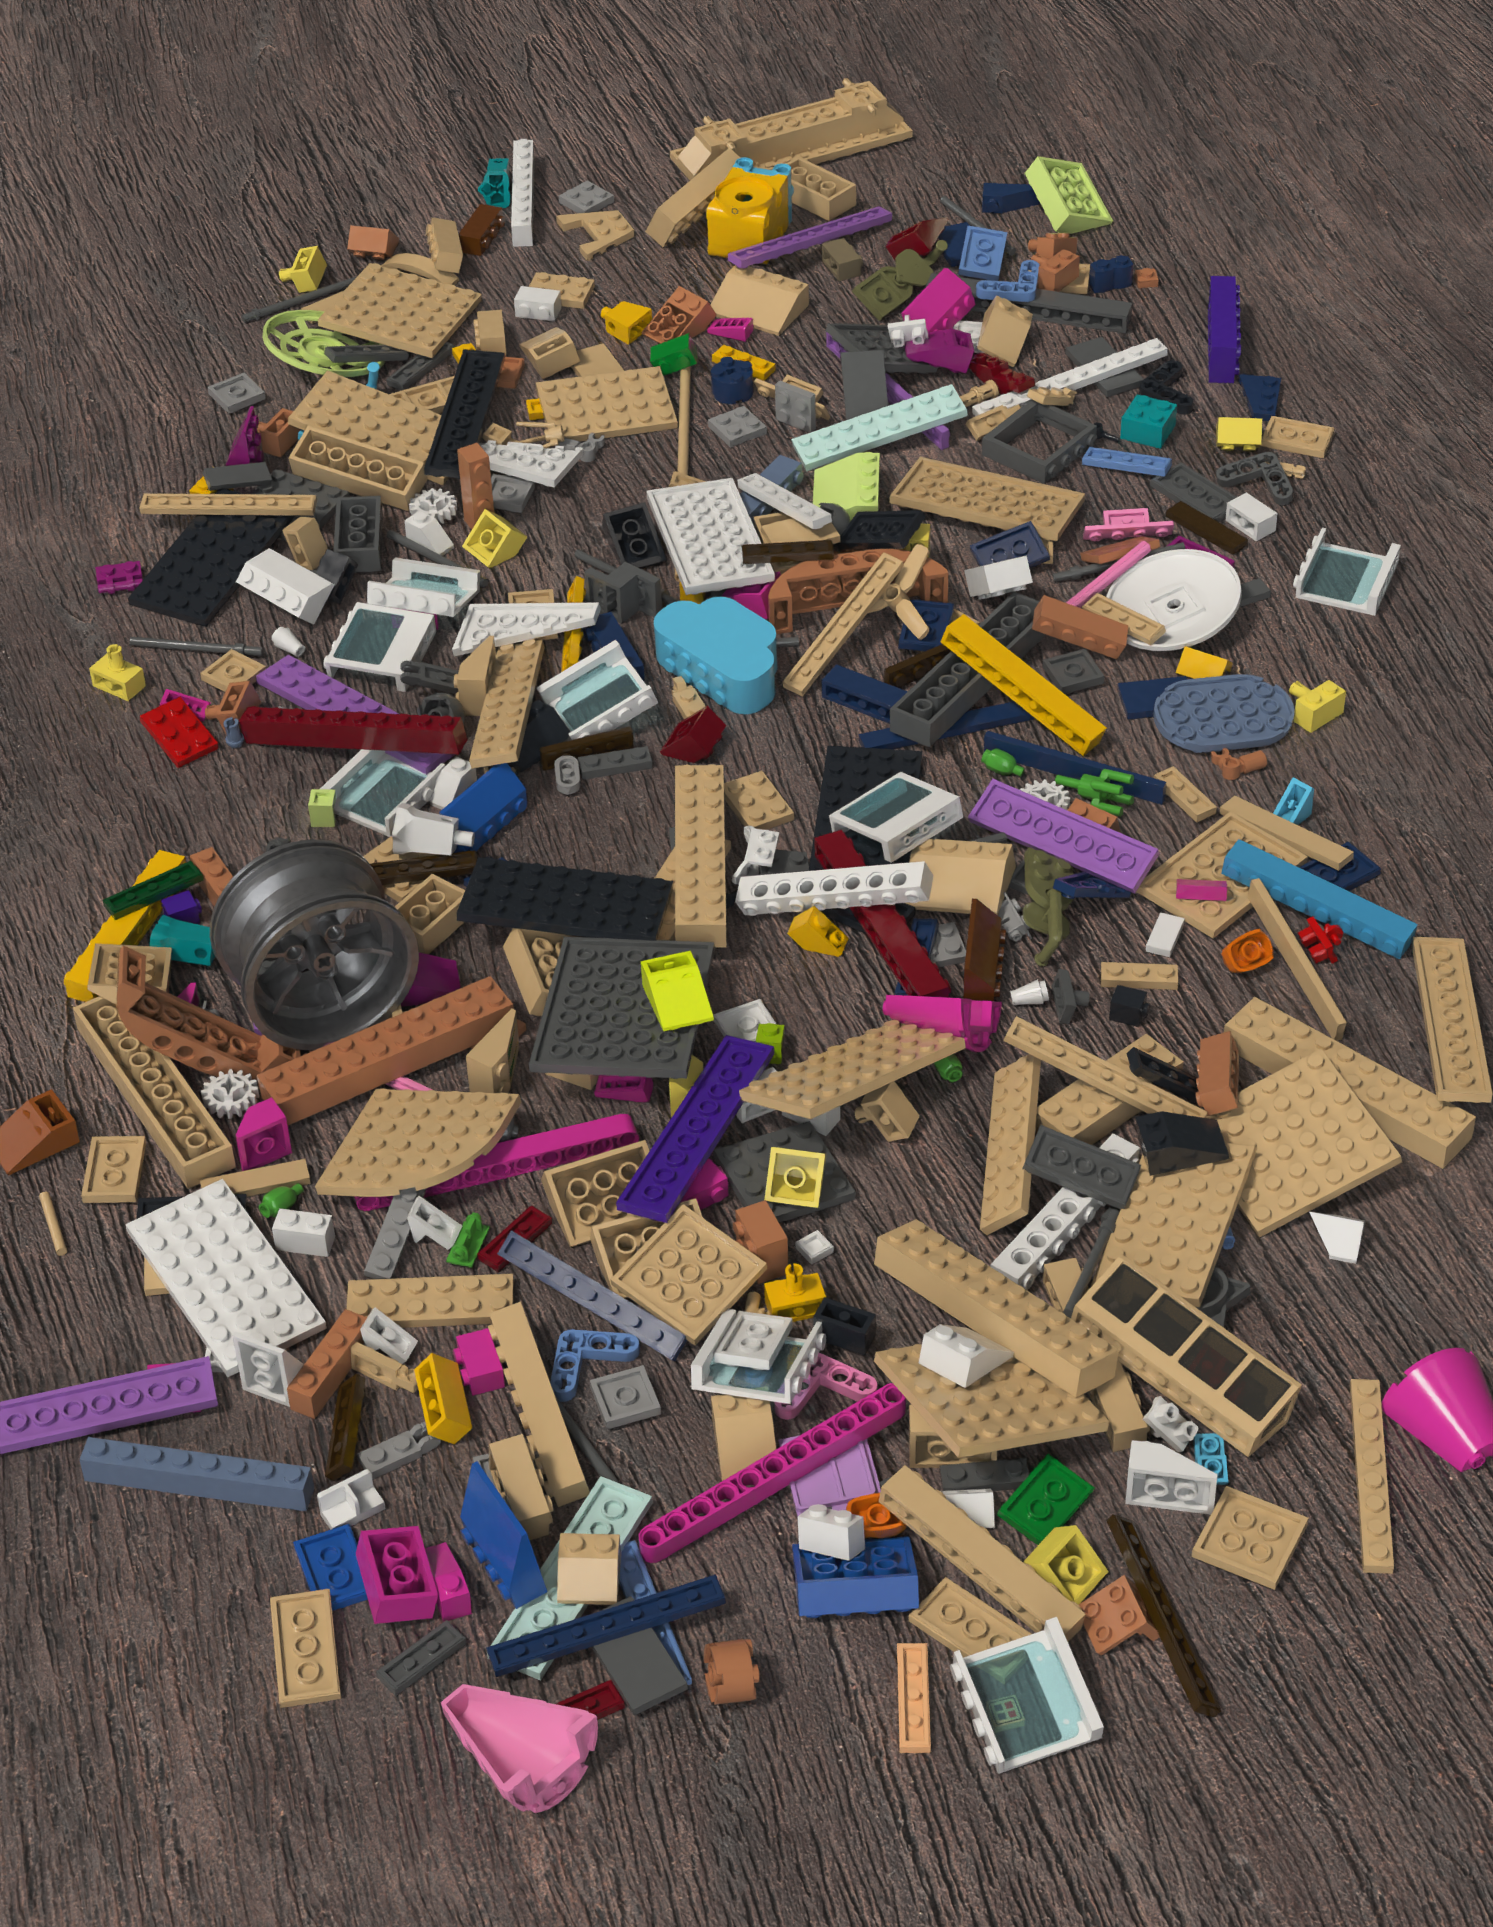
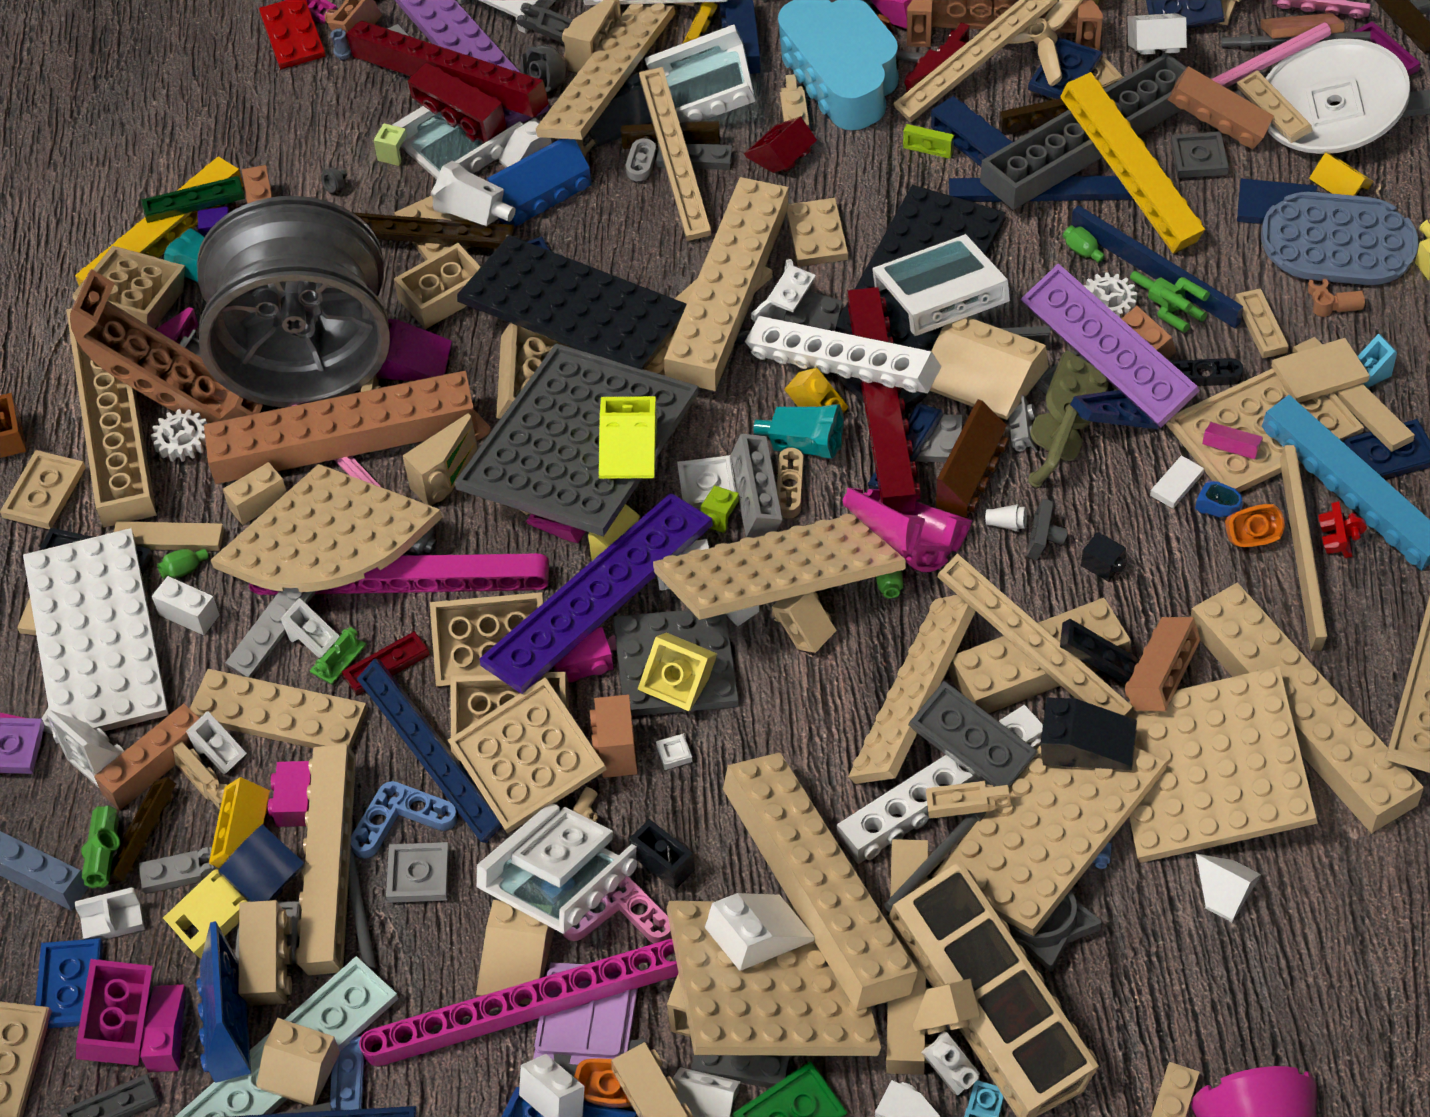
camera: 20 degrees right, 10 degrees up
dark pink slope [236,1097,292,1171] -> none
yellow brick [764,1263,826,1322] -> none
tan plate [1101,962,1178,990] -> none
none -> bright green piece [81,805,120,889]
none -> light yellow container [163,869,248,959]
none -> dark blue slope [218,824,305,902]
none -> tan brick [223,462,286,525]
none -> dark red wedge [408,63,507,144]
none -> tan plate [639,67,711,241]
none -> light grey brick [731,434,782,538]
none -> teal piece [753,404,844,459]
none -> tan beam [777,448,803,518]
none -> lime plate [903,124,954,159]
none -> dark red slope [904,22,970,93]
none -> tan slope [913,979,980,1034]
none -> tan hinge [926,781,1011,819]
none -> black beam [1171,358,1243,386]
none -> blue rock [1195,480,1243,517]
none -> tan tile [1271,338,1370,403]

